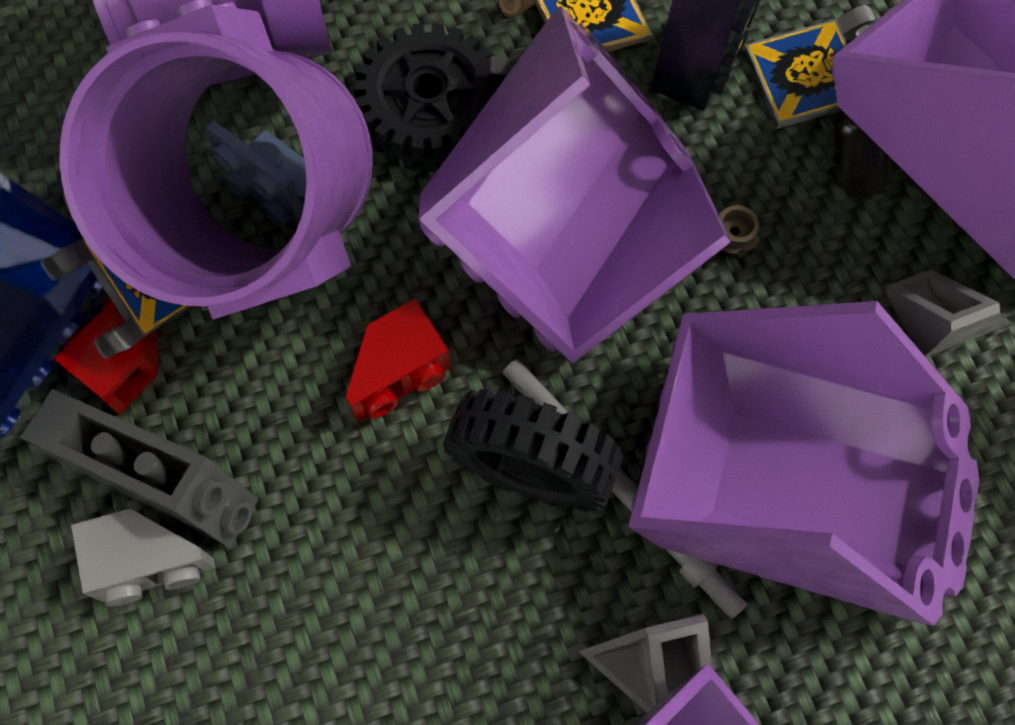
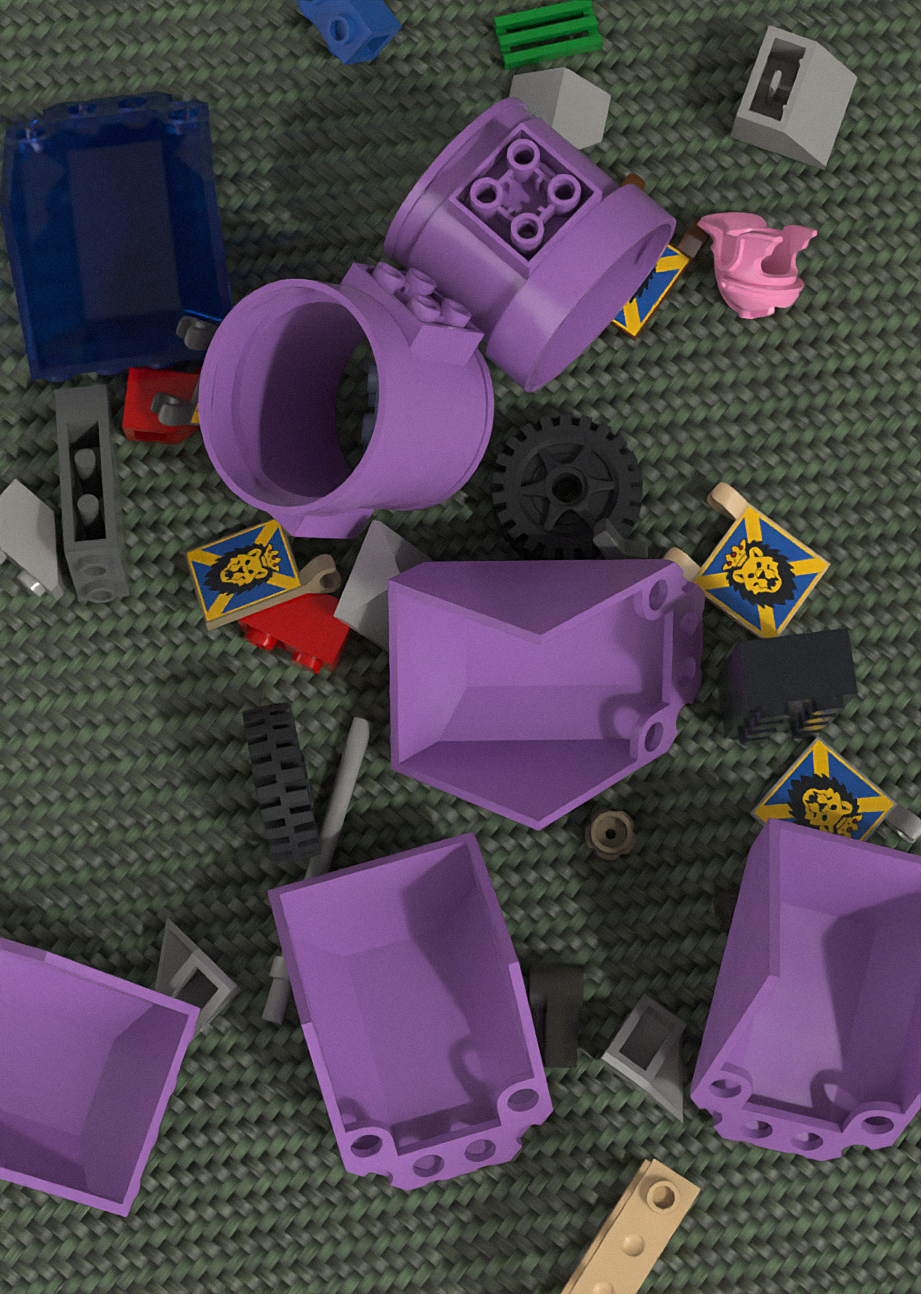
camera: 55 degrees right, 10 degrees up
none -> flag [184,518,342,631]
none -> light grey slope [333,520,434,653]

